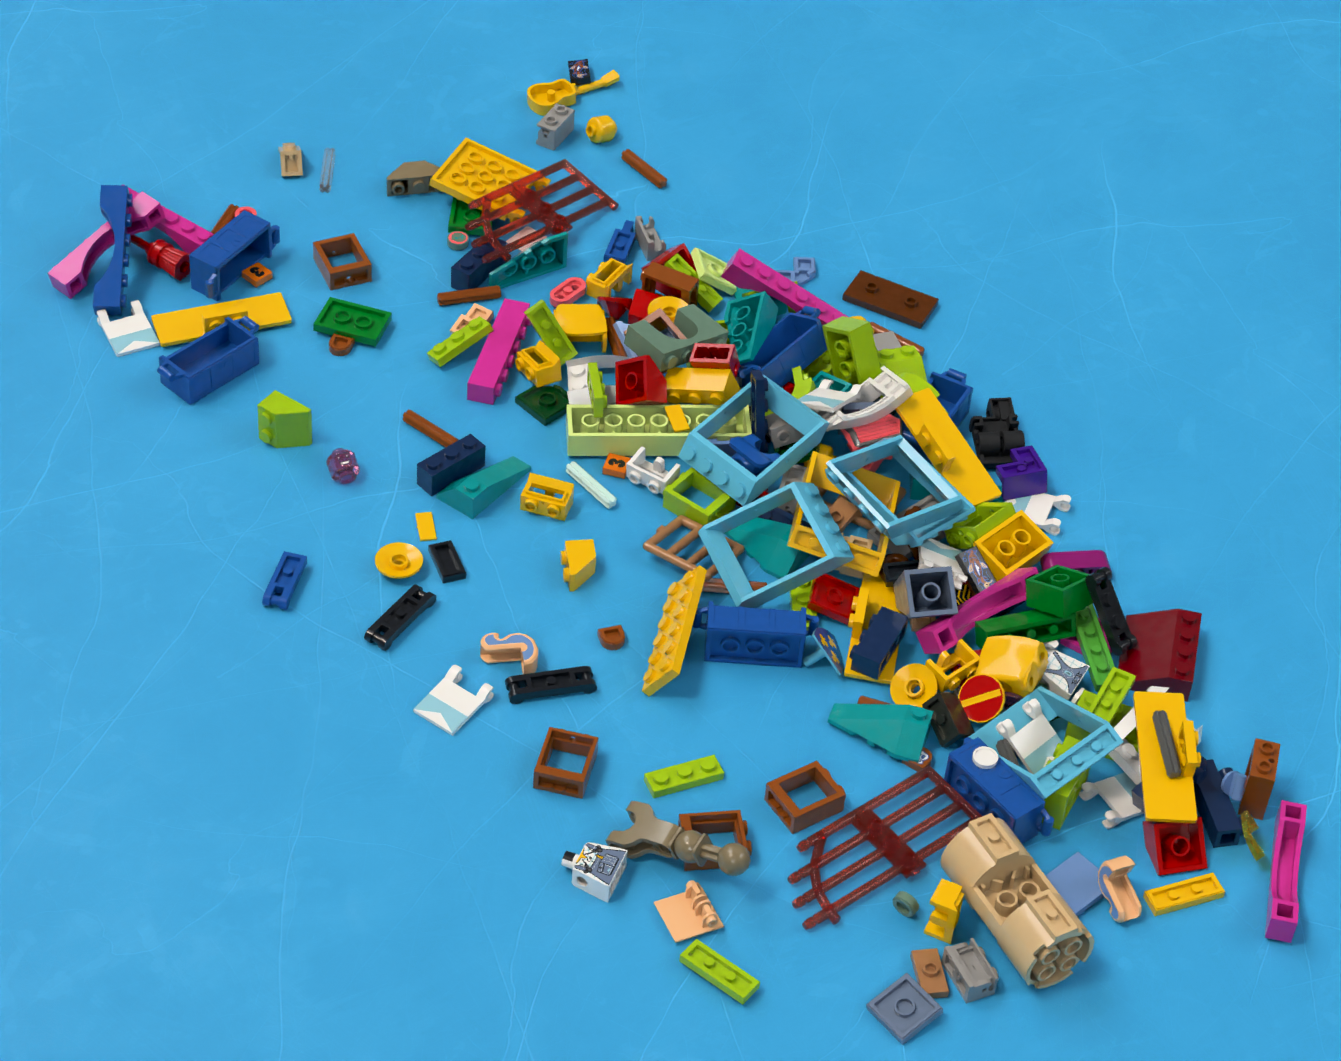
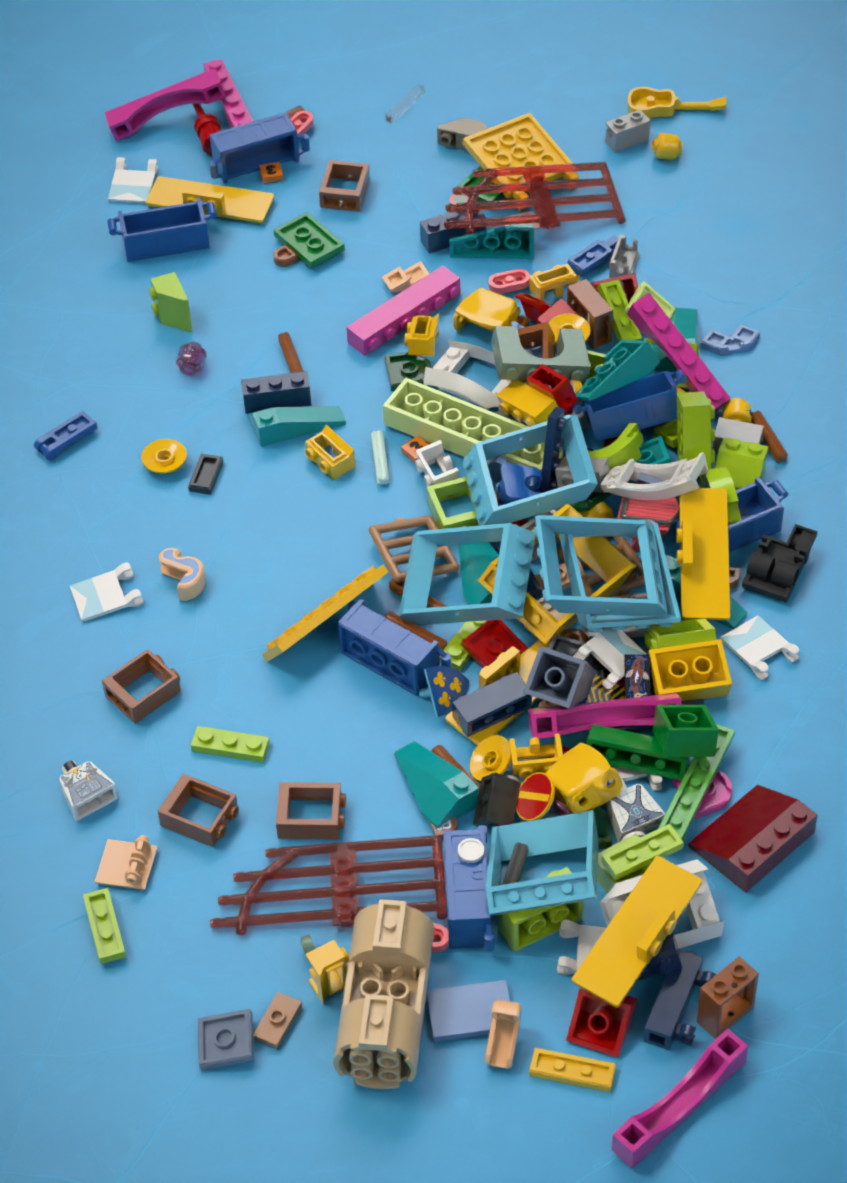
camera: 40 degrees right, 5 degrees up
blue arch [93,185,133,316] -> none
tan bracket [278,143,303,176] -> none
black plate [364,584,436,651] -> none
yellow window [415,512,437,541] -> none
lime plate [427,316,493,367] -> none
dark orange axle [437,285,501,306] -> none
black plate [505,666,597,704] -> none
lime plate [524,299,578,366] -> none
yellow slope [560,539,596,592] -> none
tile [568,59,591,85] -> none
lime plate [587,362,607,418] -> none
dark orange tile [597,625,625,650] -> none
dark tan piece [605,801,751,876] -> none
red slope [615,355,667,405] -> none
dark orange axle [621,149,667,189] -> none
yellow window [664,404,690,433] -> none
white flag [798,379,865,412] -> none
reddish brown plate [842,270,939,329] -> none
light grey hinge [941,938,999,1003] -> none
dark purple panel [996,445,1047,500] -> none
white flag [996,698,1063,775] -> none
magenta beam [1040,550,1112,574] -> none
black plate [1085,567,1138,656] -> none
dark grey axle [1152,710,1182,778] -> none
medium blue plate [1221,771,1247,801] -> none
clear yellow slope [1241,810,1266,861] -> none

